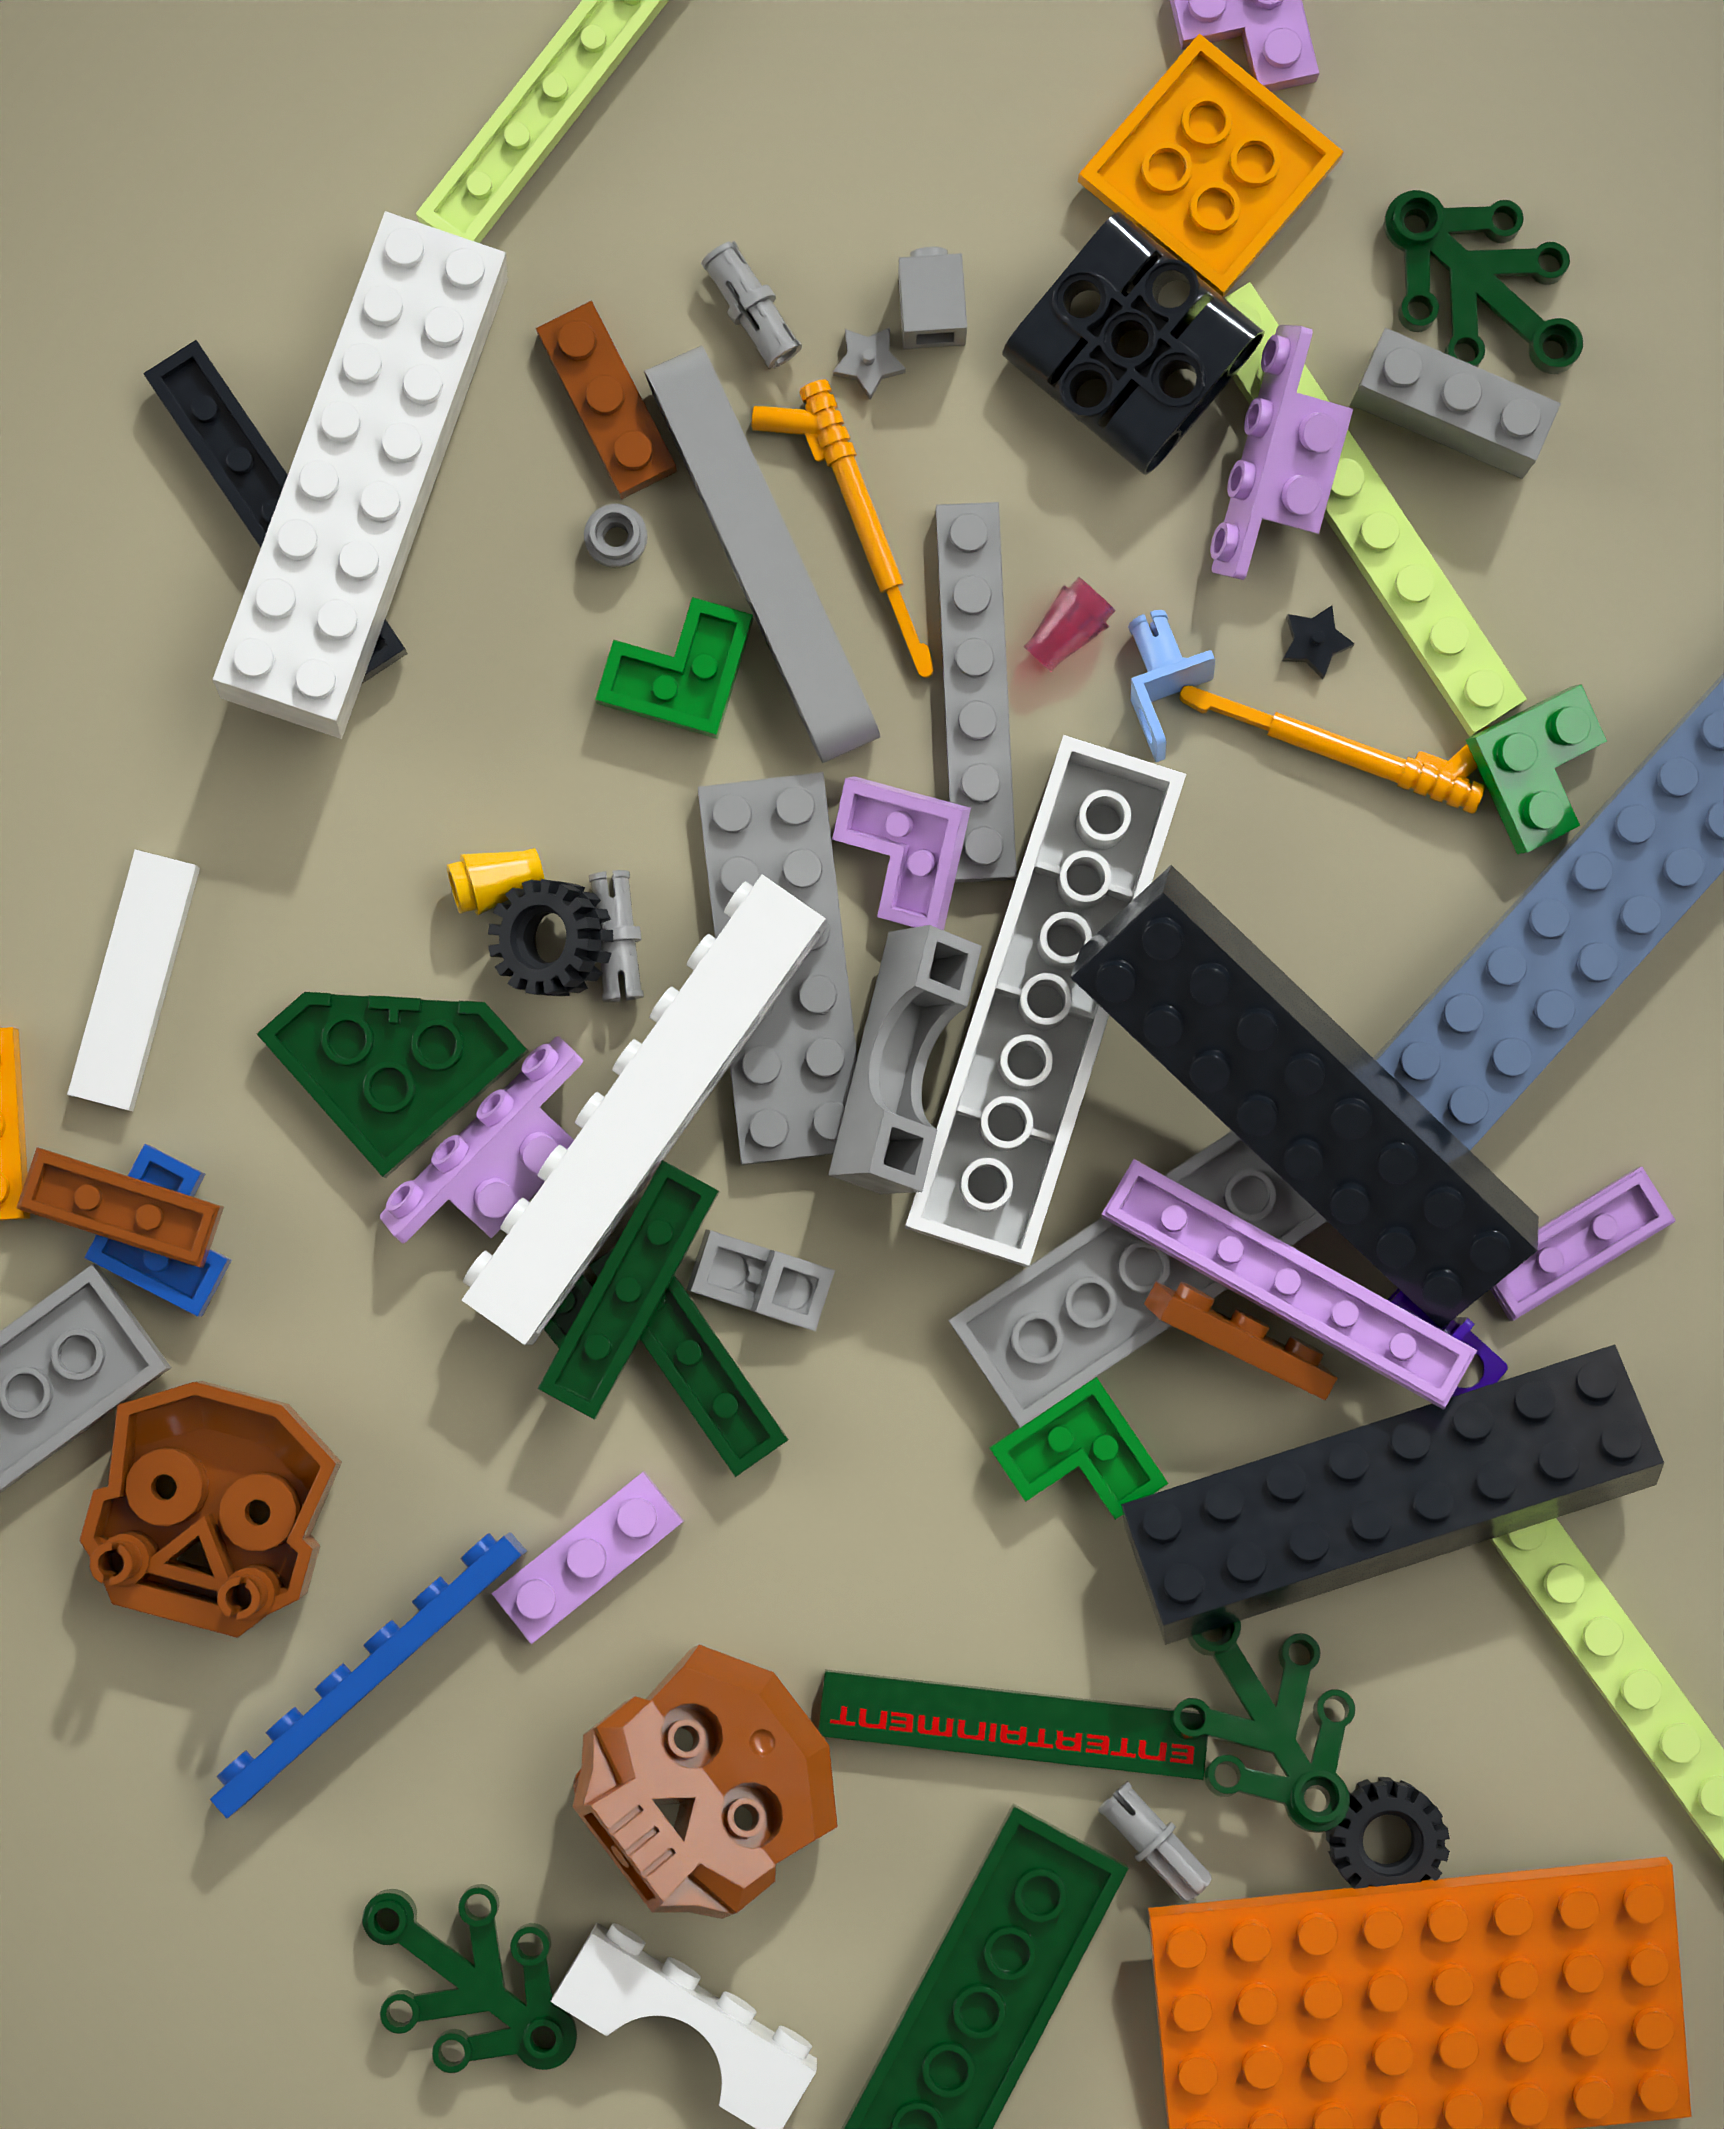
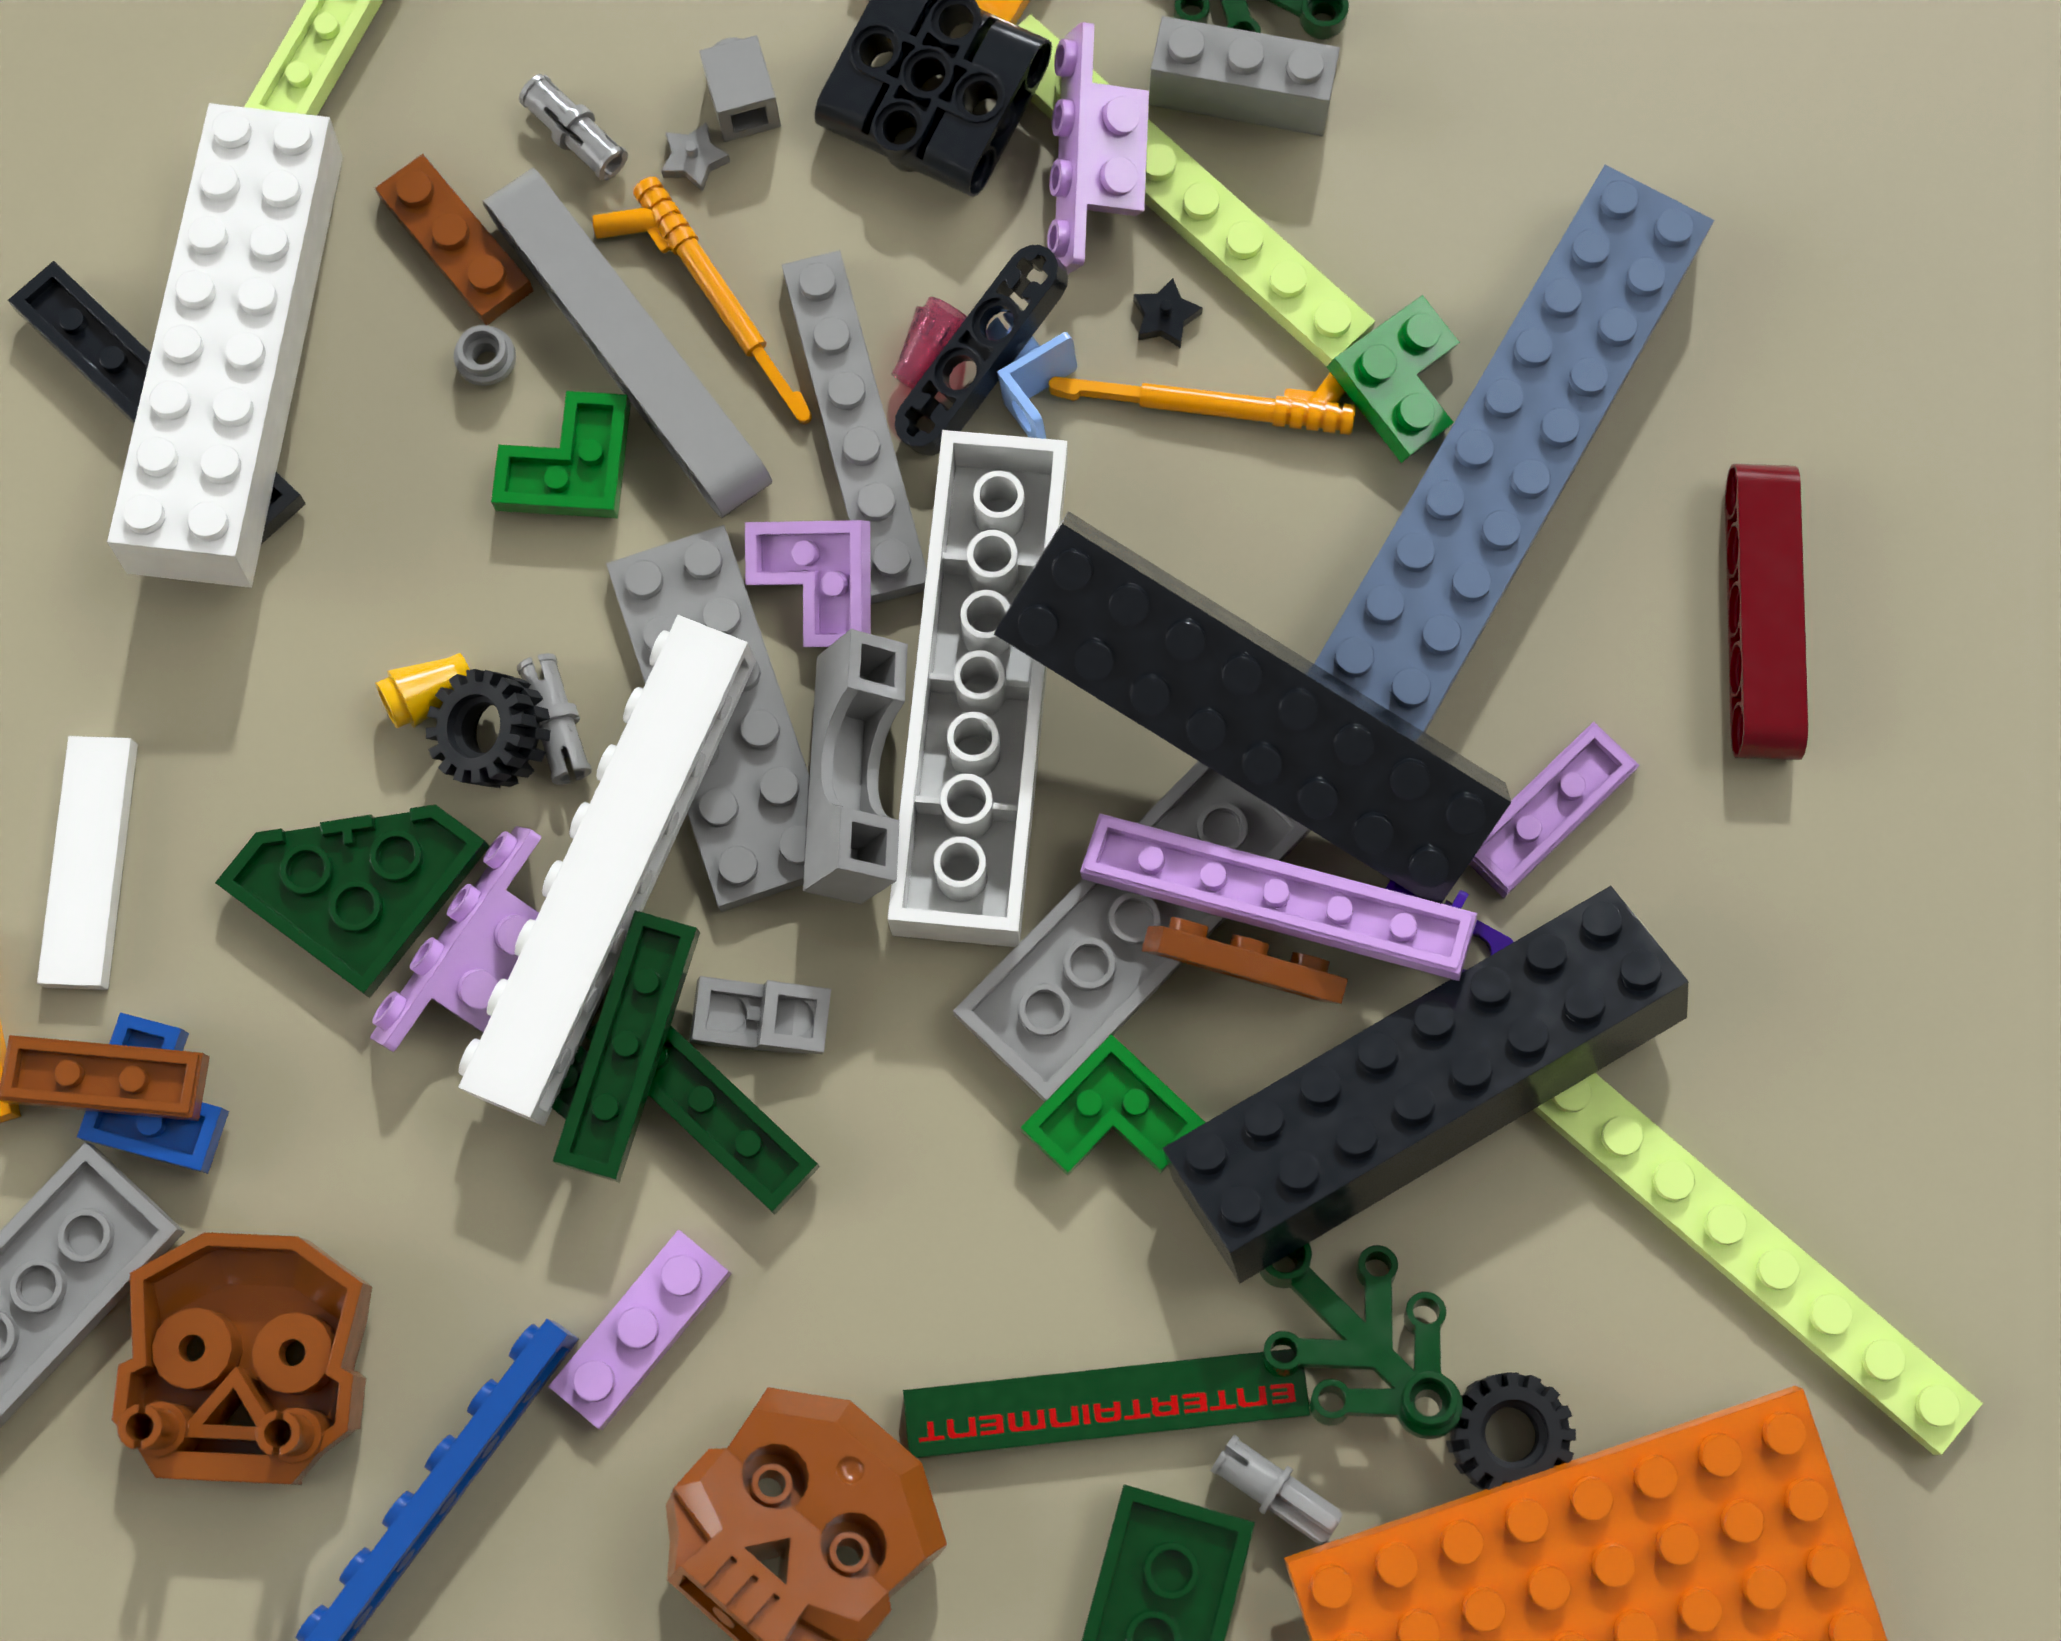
camera: 10 degrees left, 10 degrees down
none -> black beam [895,245,1068,455]

